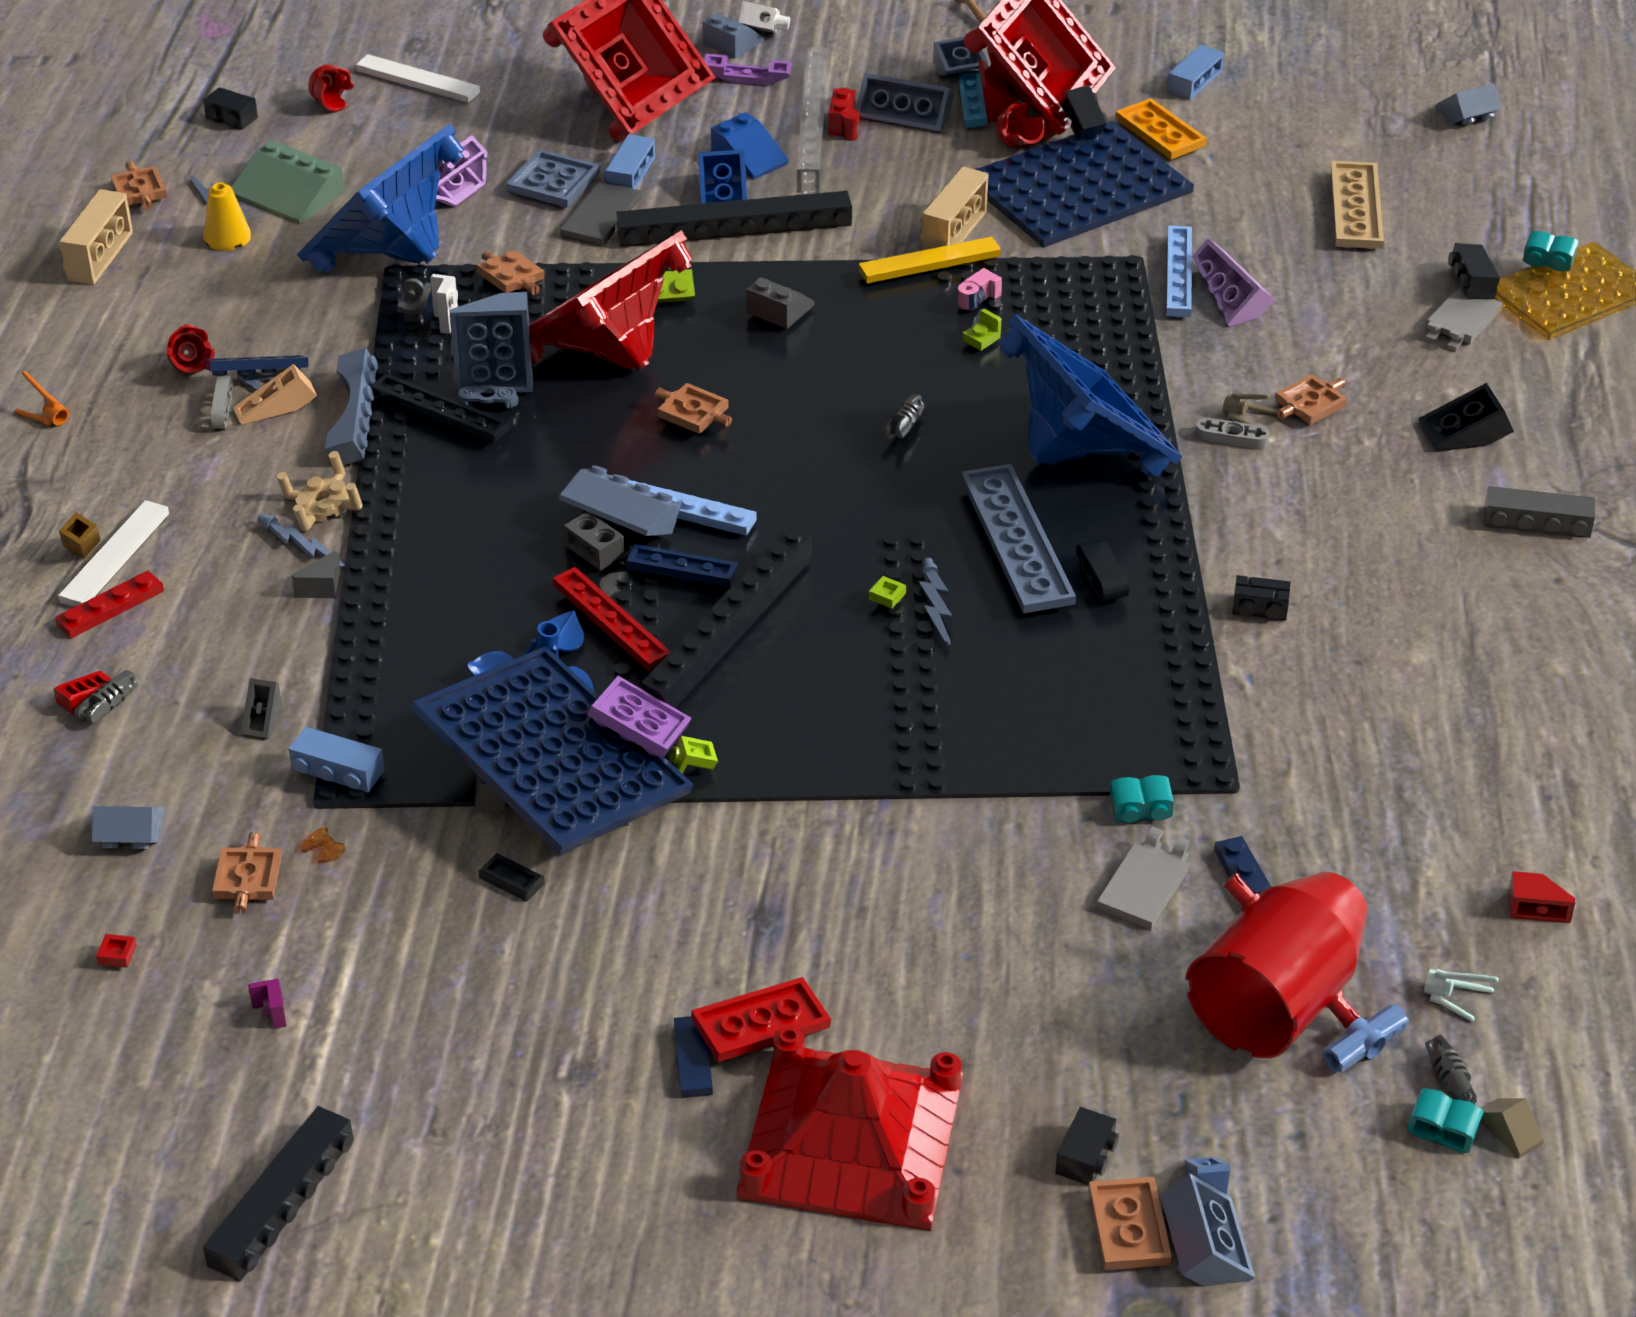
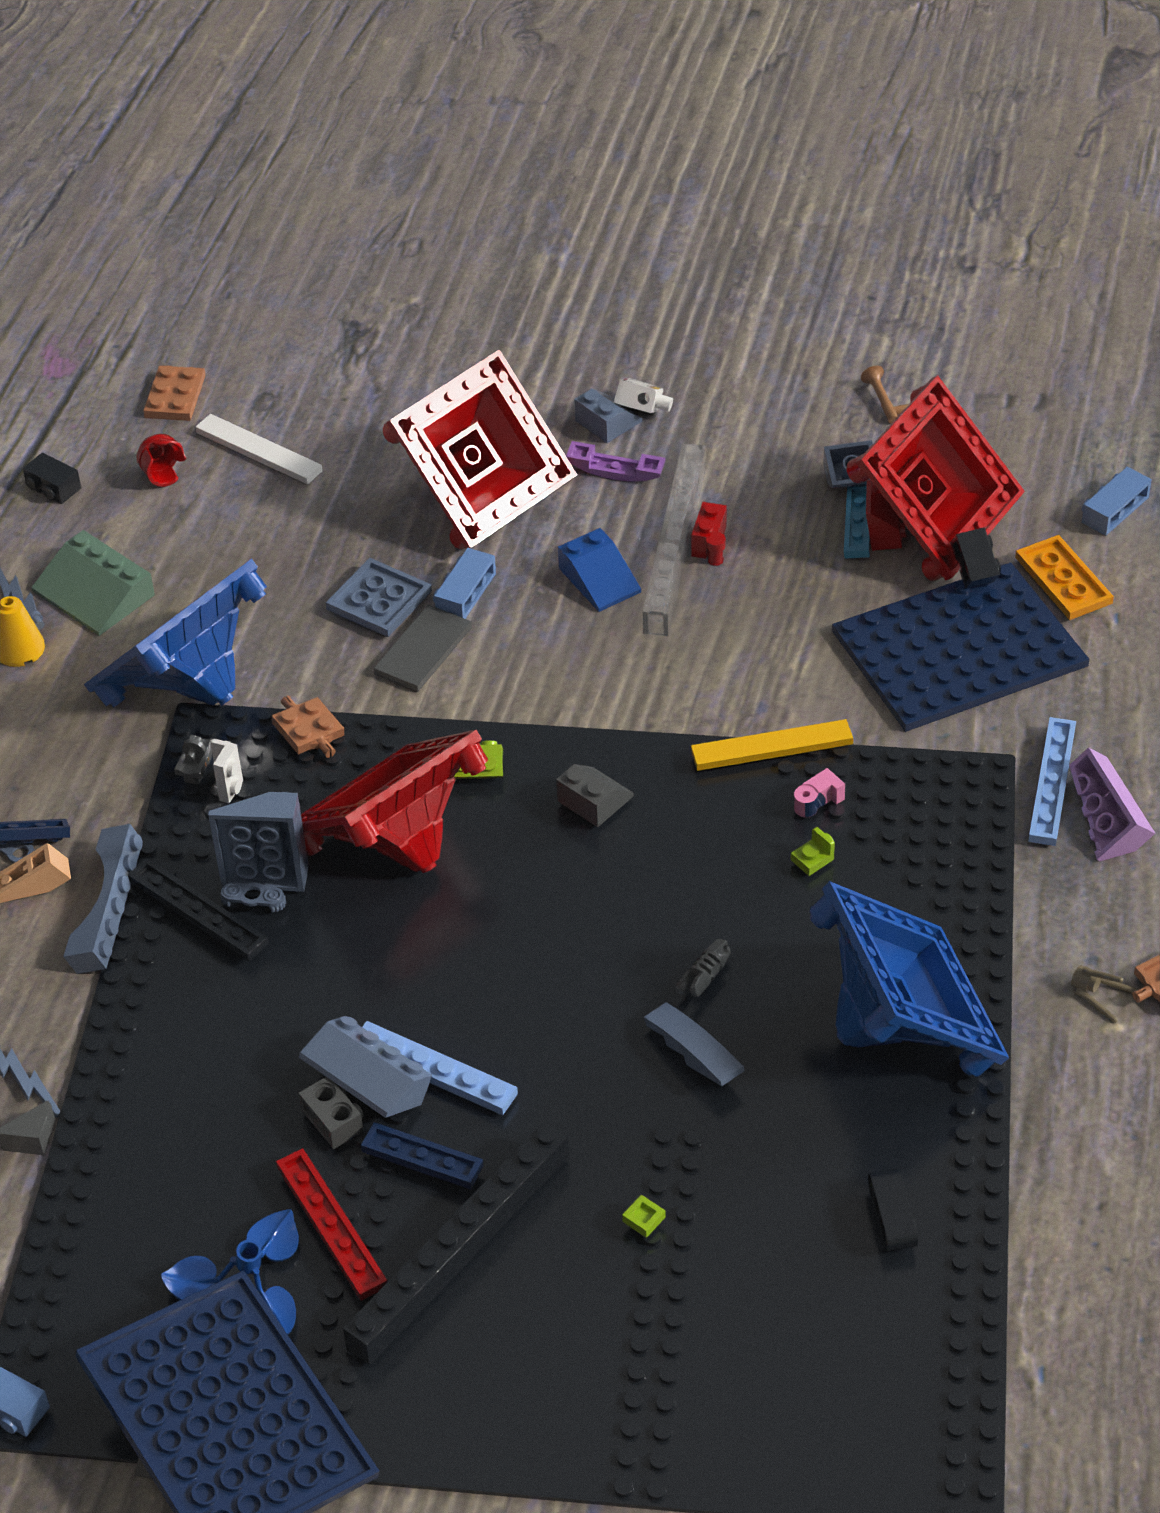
camera: 10 degrees right, 5 degrees up
tan plate [277,451,362,532] -> none
lavender wedge [436,135,488,207] -> none
medium lavender plate [587,676,692,758] -> none
black brick [616,191,852,247] -> none
nougat plate [655,383,732,434] -> none
lime bracket [669,736,718,774] -> none
blue slope [698,149,747,204] -> none
sand blue slope [856,73,954,132] -> none
sand blue piece [919,558,954,645] -> none
tan brick [920,167,988,250] -> none
sand blue plate [961,464,1076,613] -> none
red helmet [996,103,1046,148] -> none
light grey beam [1195,418,1270,450] -> none
black brick [1232,575,1291,620] -> none
none -> nougat plate [144,366,206,421]
none -> sand blue slope [644,1002,744,1086]

